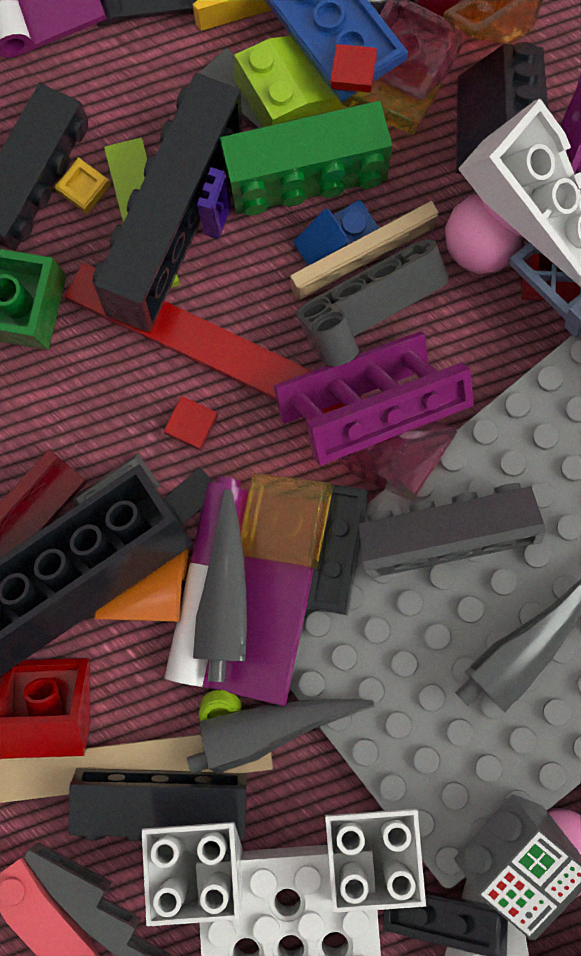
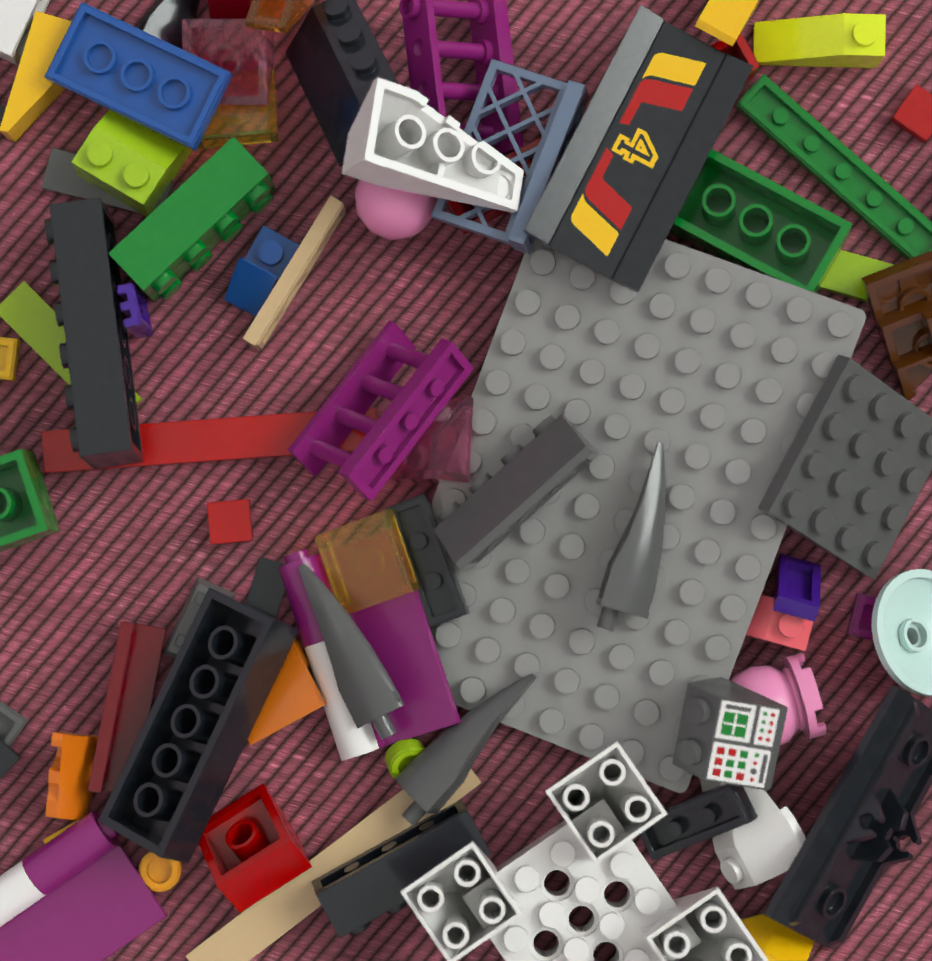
camera: 35 degrees left, 5 degrees up
dark grey beam [296,239,449,367] -> none
red tile [330,44,377,93] -> none

